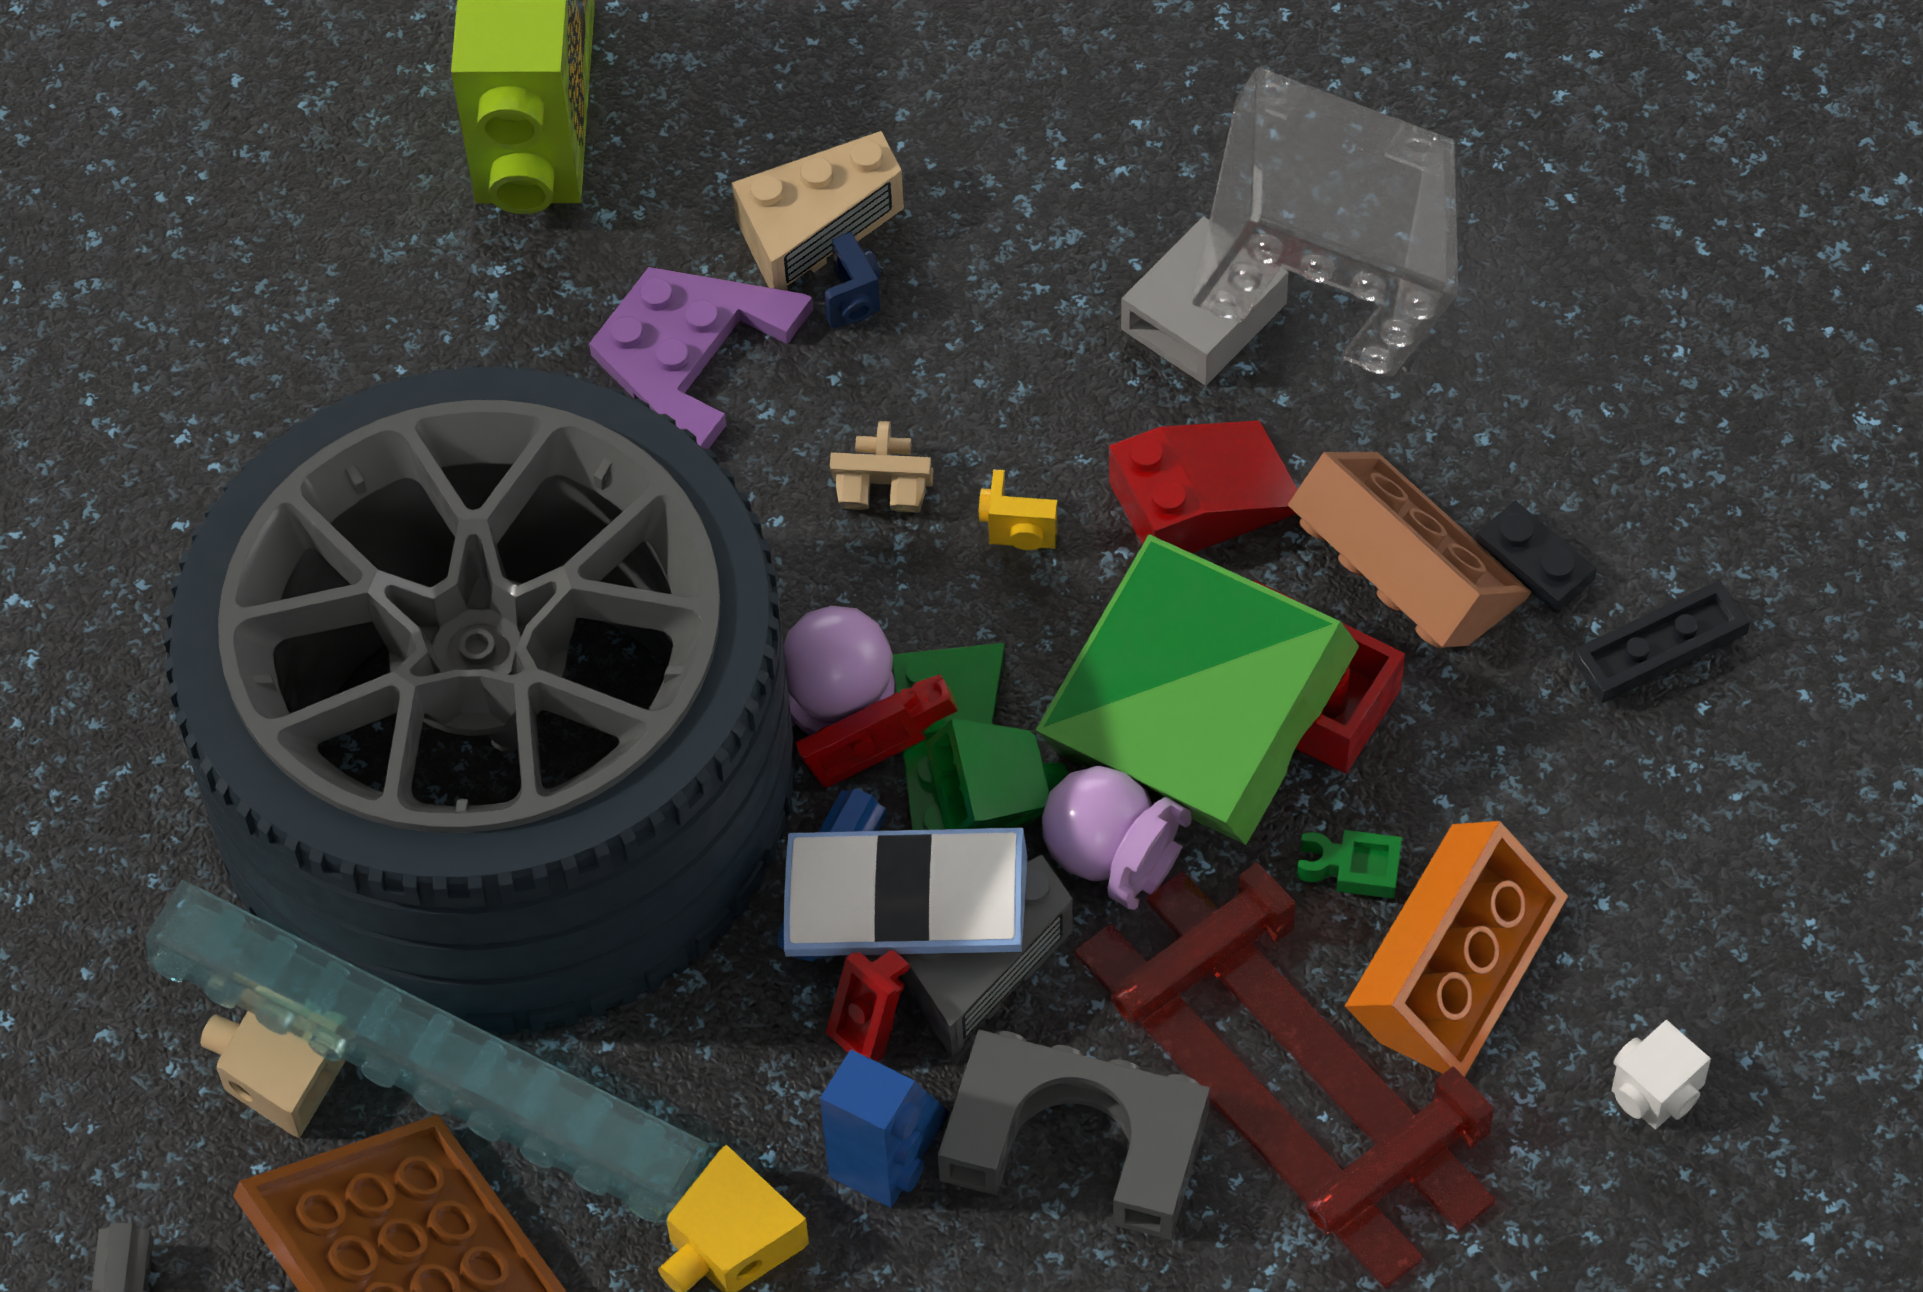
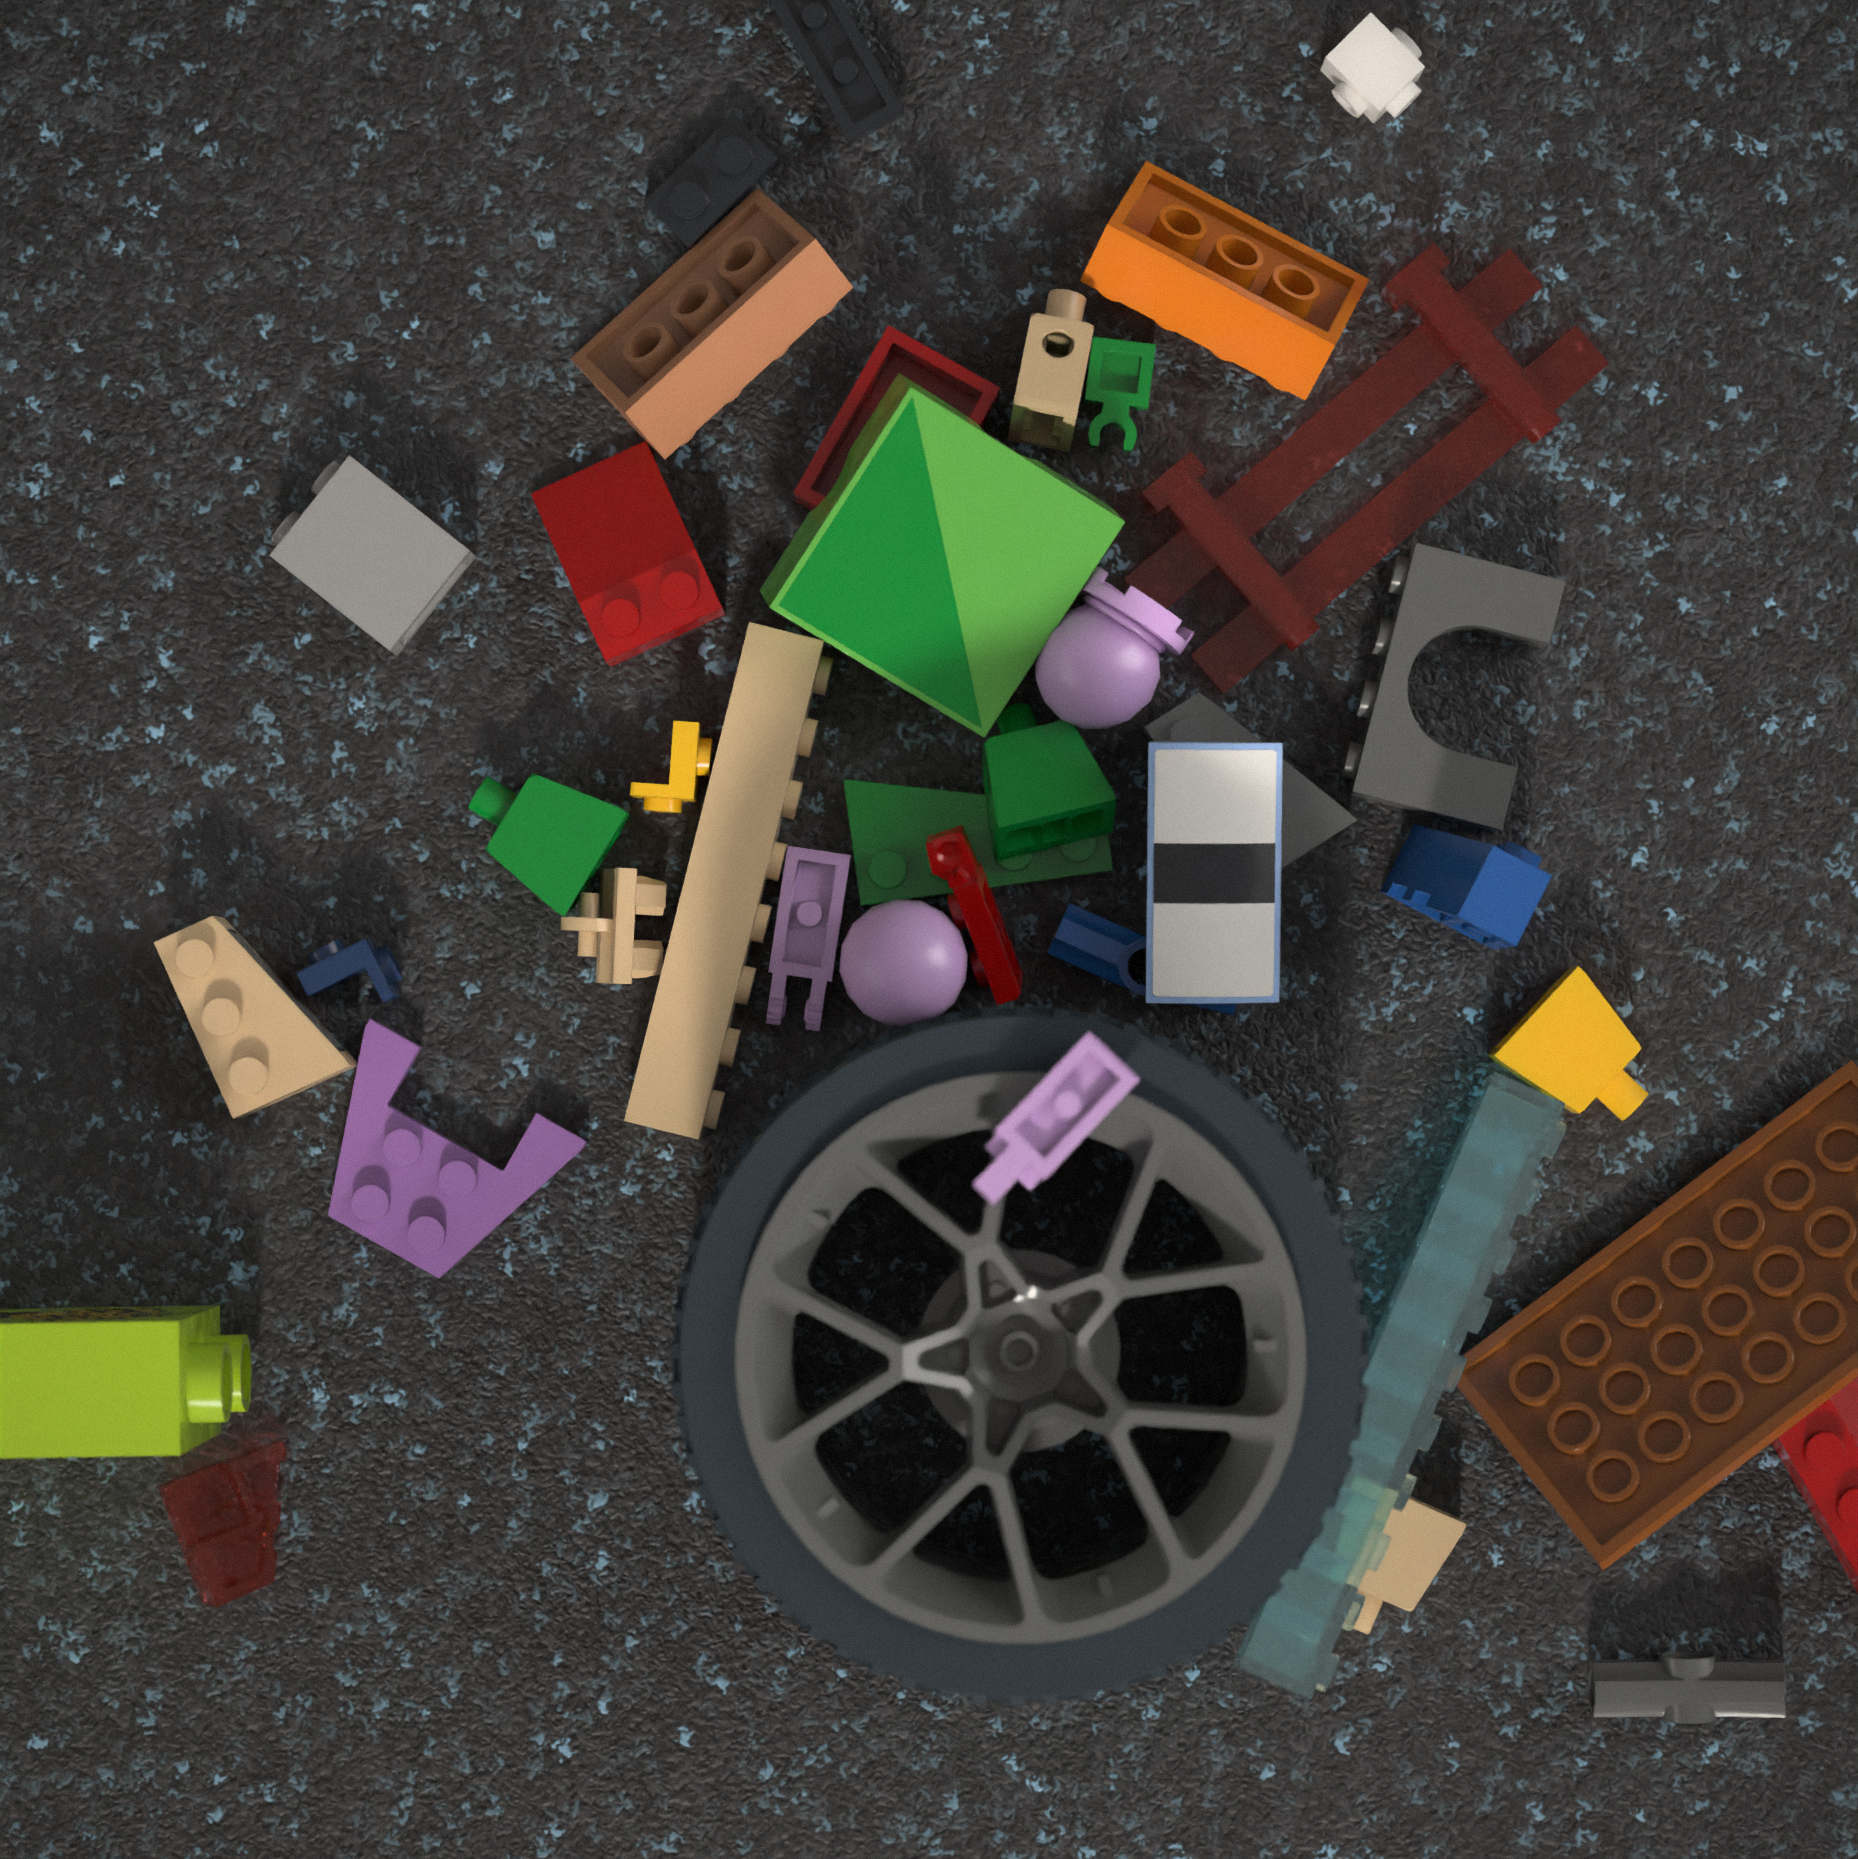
camera: 90 degrees left, 30 degrees up
red plate [826,950,910,1062] -> none
clear windscreen [1191,66,1458,377] -> none
none -> clear red slope [158,1440,286,1607]
none -> green torso [468,773,632,917]
none -> tan brick [624,622,834,1140]
none -> lavender hinge [766,846,851,1032]
none -> lavender hinge [973,1031,1140,1205]
none -> tan torso [1007,289,1094,452]

